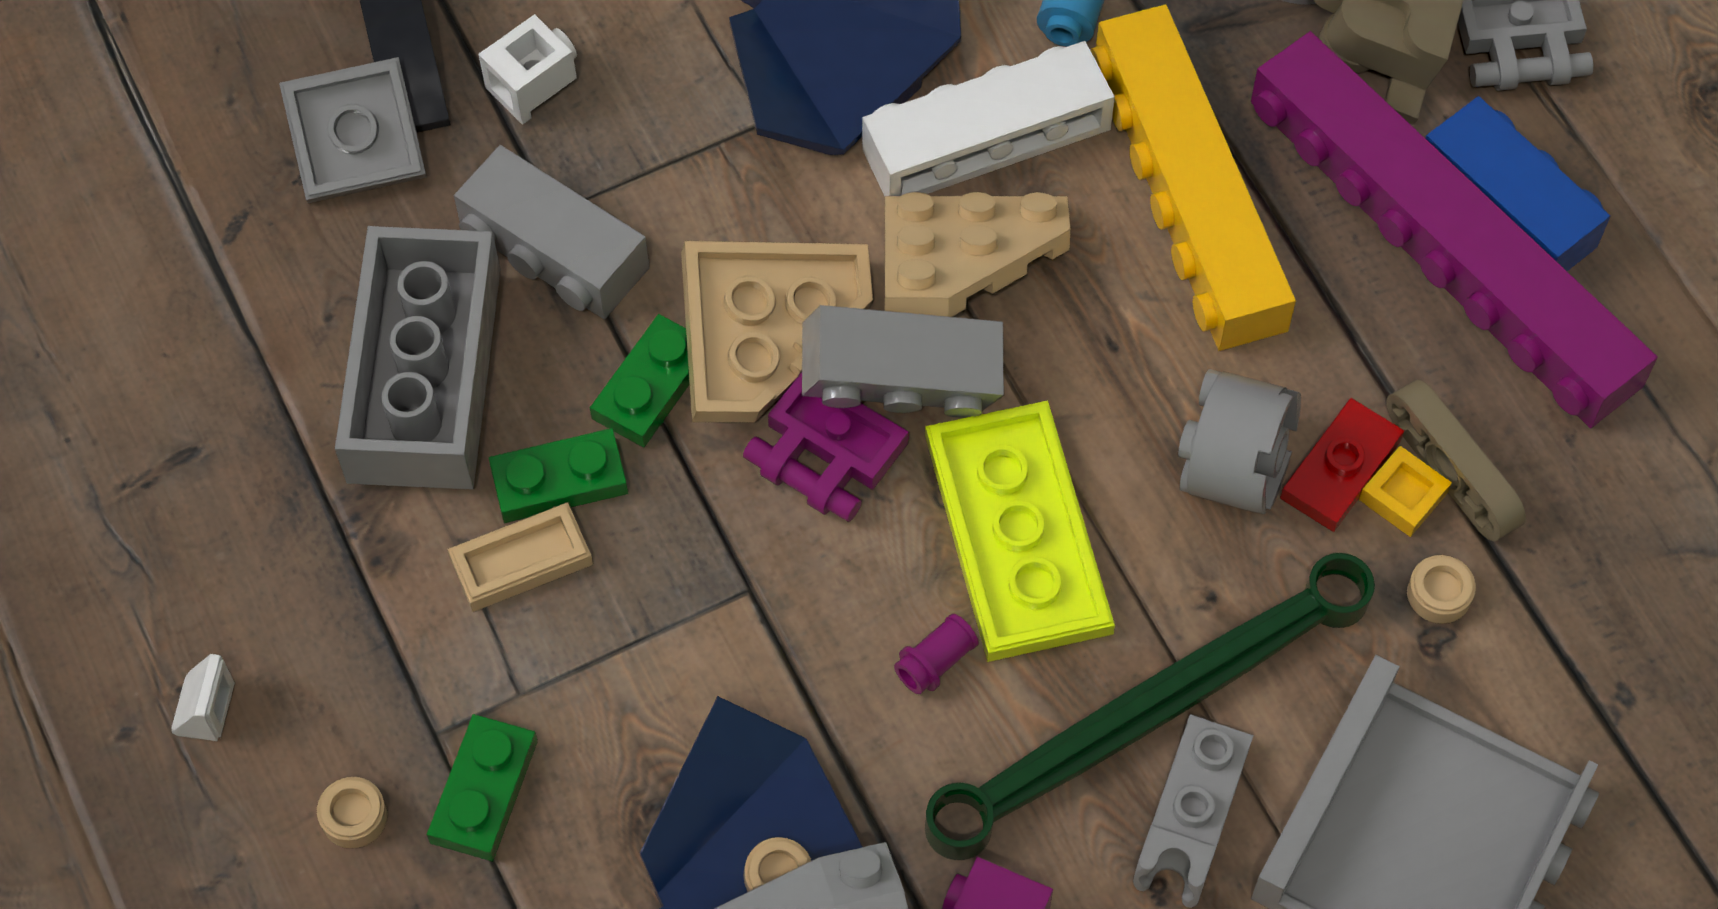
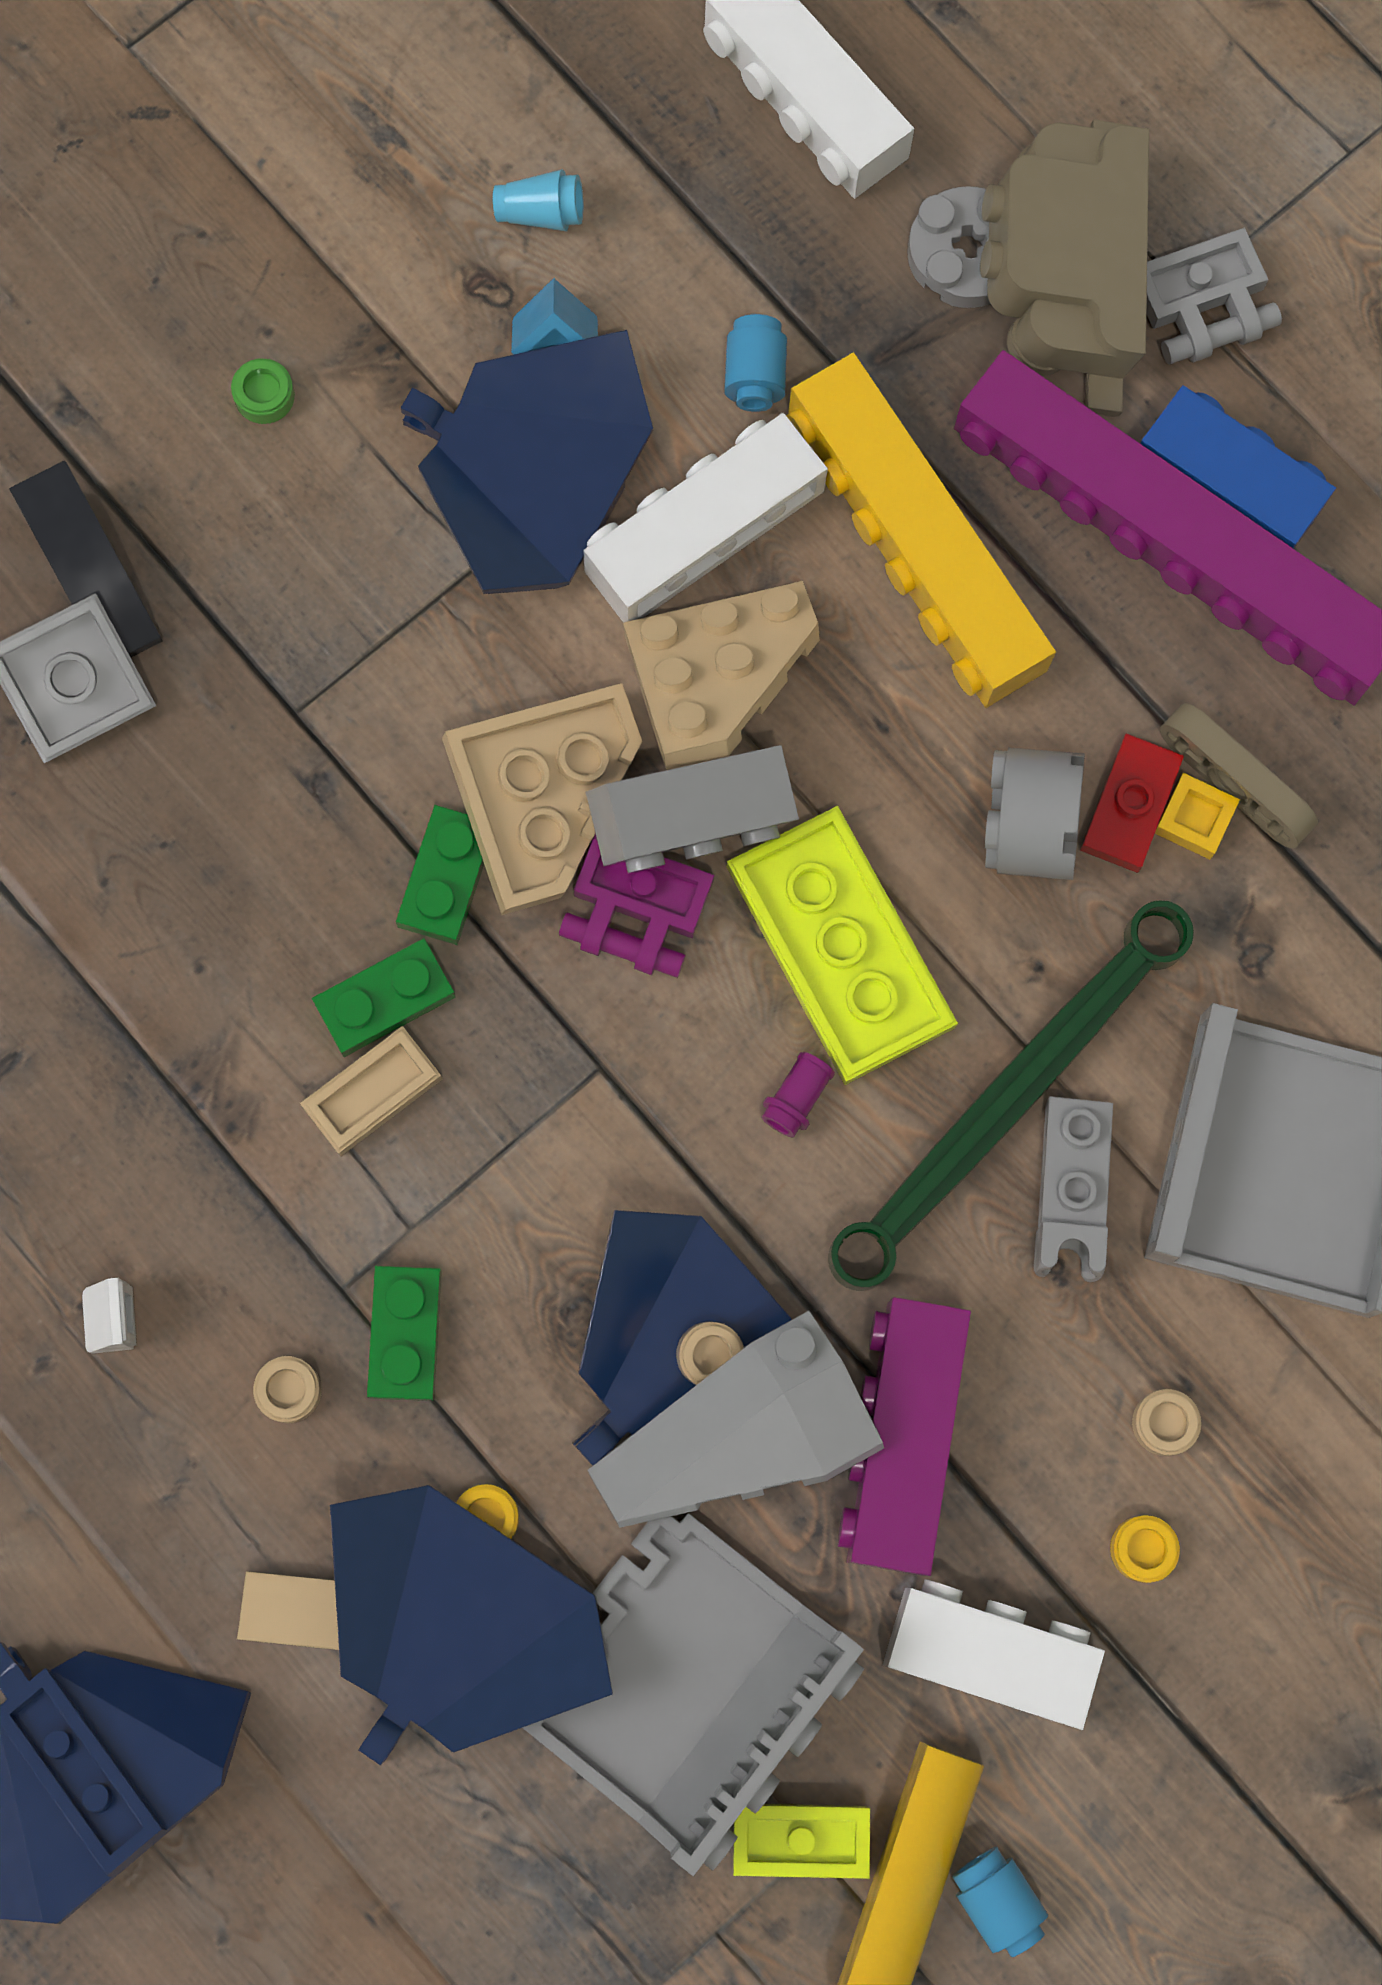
camera: 20 degrees left, 15 degrees up
light grey brick [335,226,501,490] -> none
light grey brick [454,145,650,320] -> none
white brick [478,14,577,125] -> none
tan tile [1407,555,1476,624] -> none

